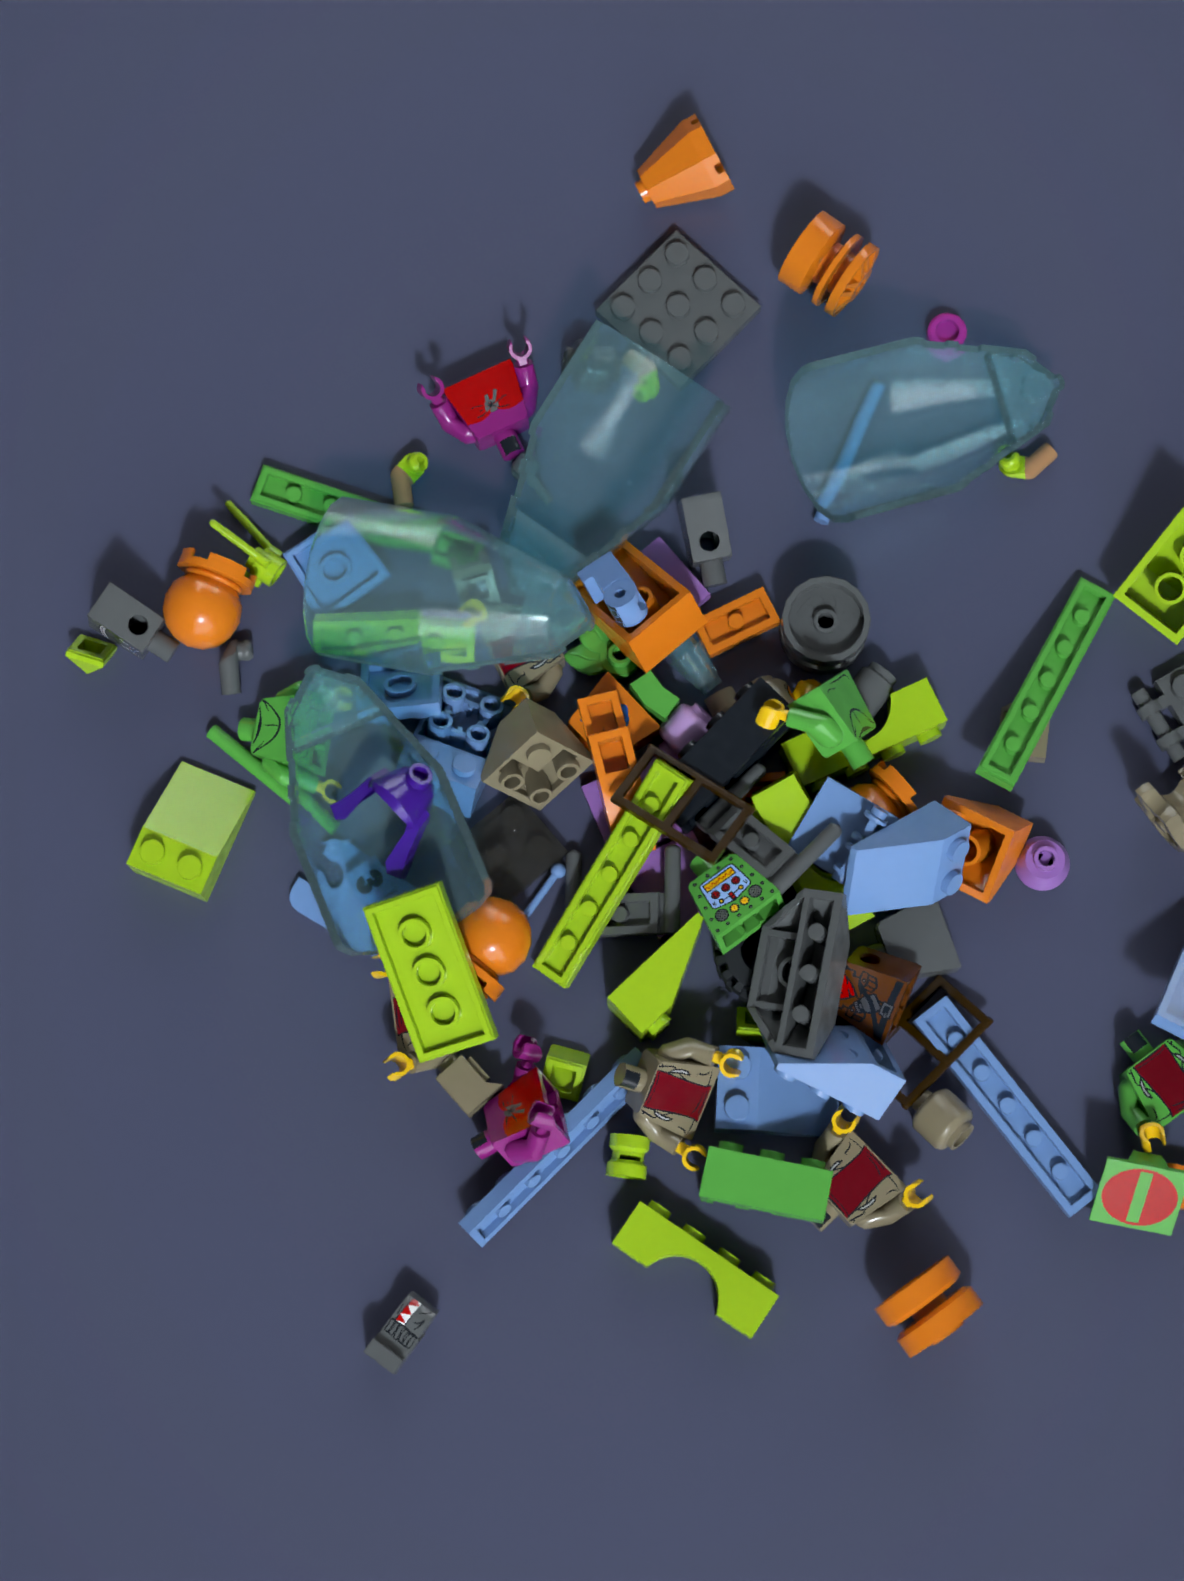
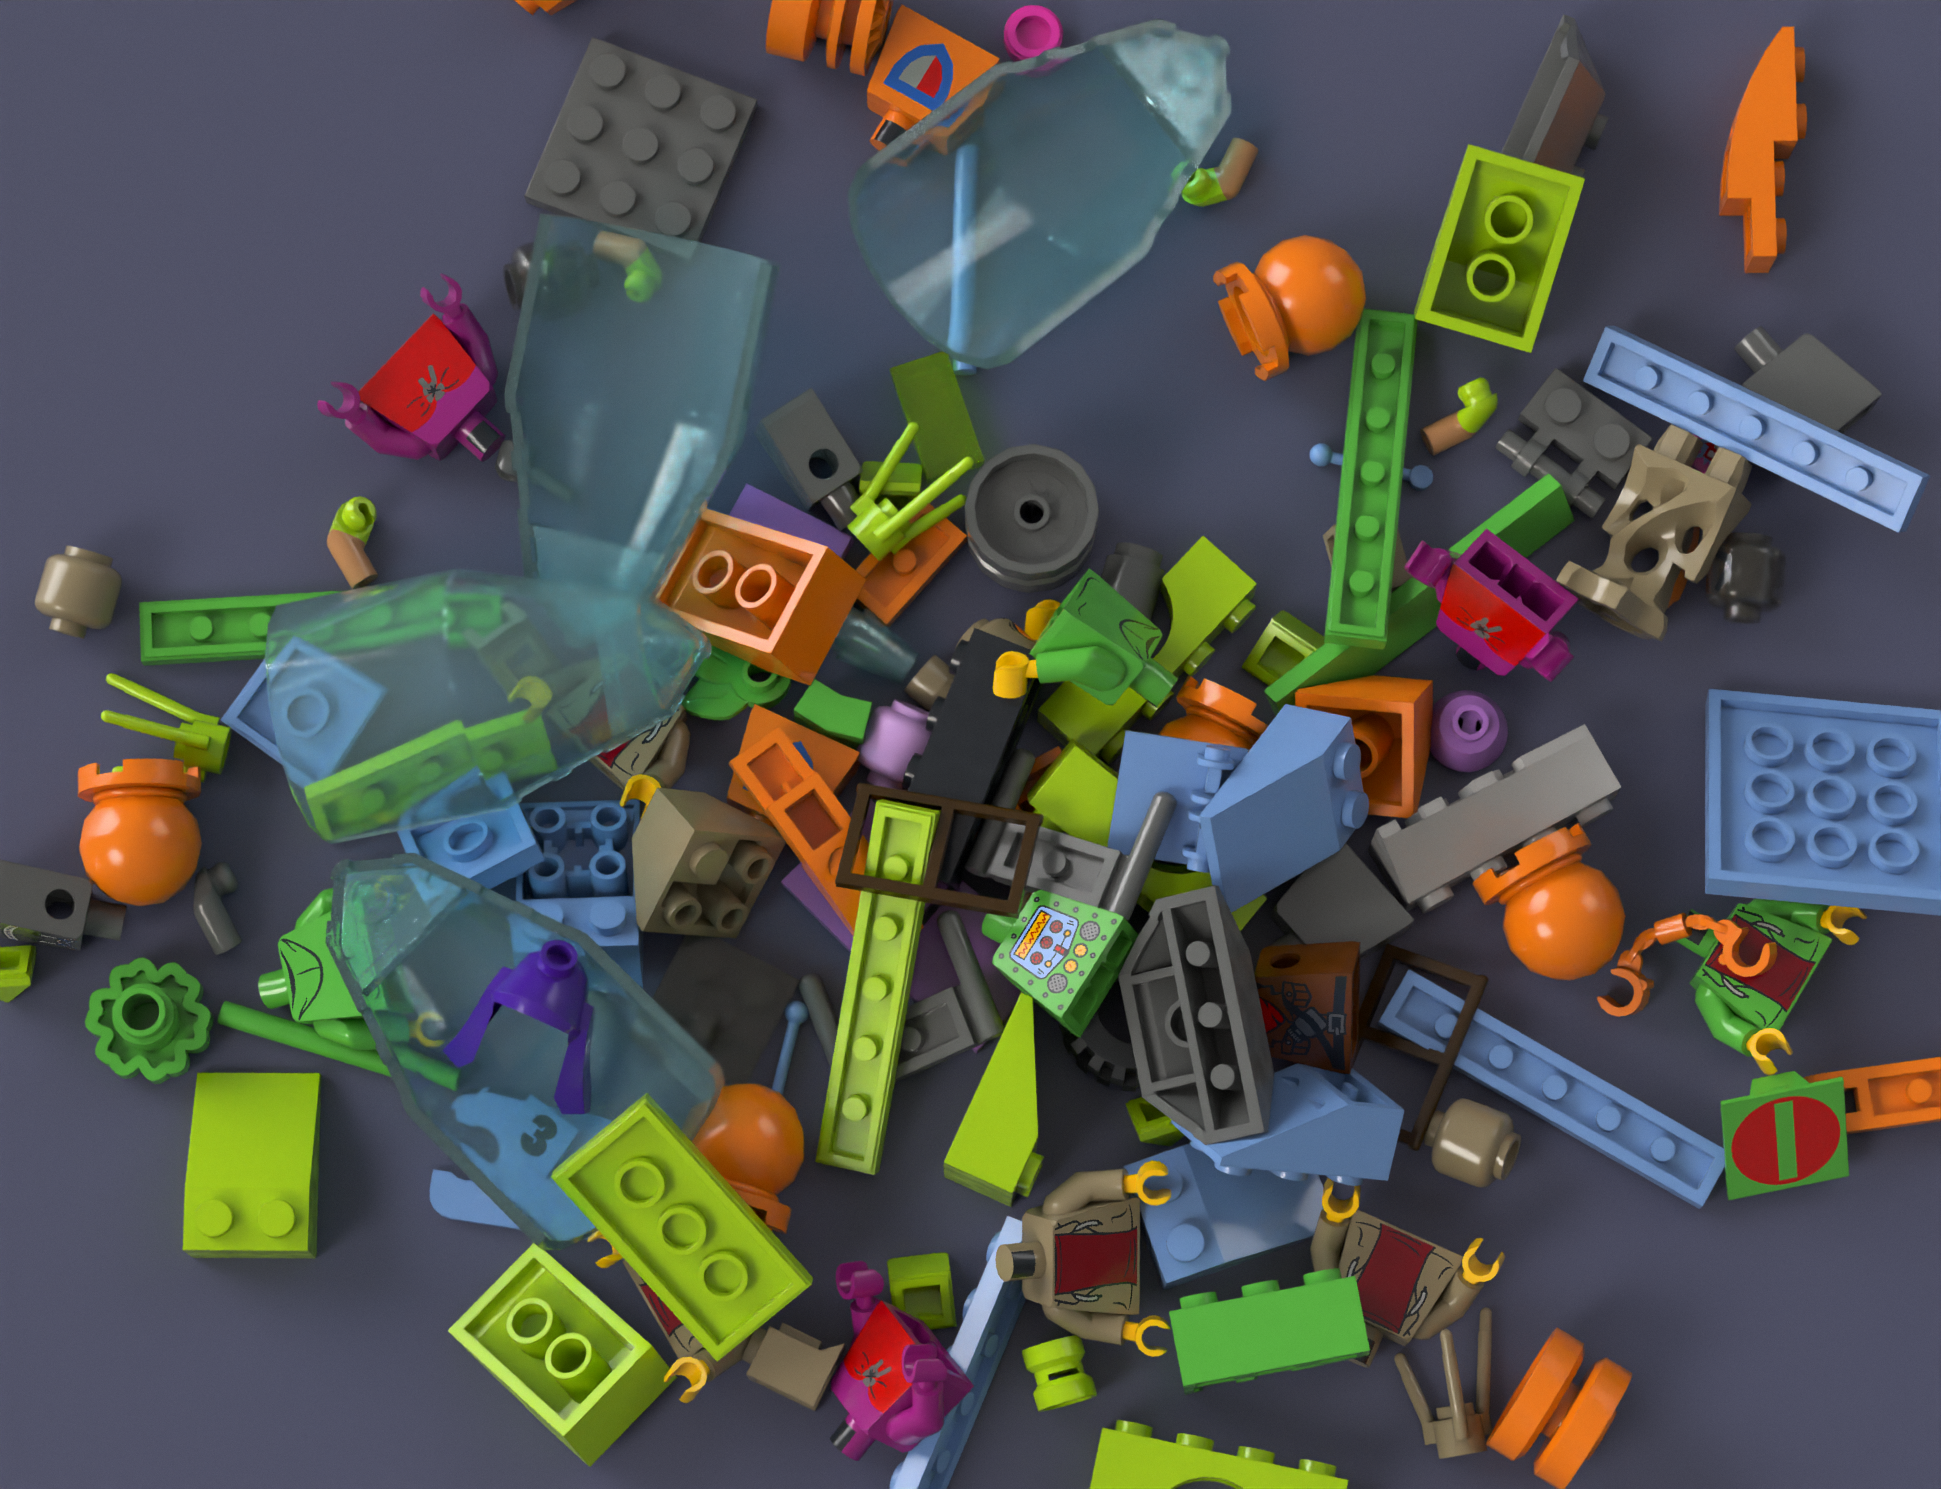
camera: 25 degrees left, 0 degrees up
medium blue leg [577,551,648,628] -> none
none -> dark tan head [35,546,122,639]
none -> bright green plant [85,958,214,1084]
none -> lime slope [448,1242,677,1467]
none -> lime plant [847,422,974,561]
none -> lime slope [859,461,922,508]
none -> orange torso [867,4,1000,159]
none -> clear neon green tile [889,350,984,484]
none -> orange tile [1213,235,1366,381]
none -> lime slope [1242,610,1325,686]
none -> bright green tile [1264,474,1575,716]
none -> medium blue hinge [1310,443,1433,491]
none -> light grey wedge [1368,724,1622,914]
none -> dark tan plant [1394,1307,1492,1459]
none -> magenta torso [1404,528,1579,682]
none -> arm [1420,377,1498,456]
none -> orange tile [1473,823,1625,981]
none -> orange piece [1597,913,1777,1017]

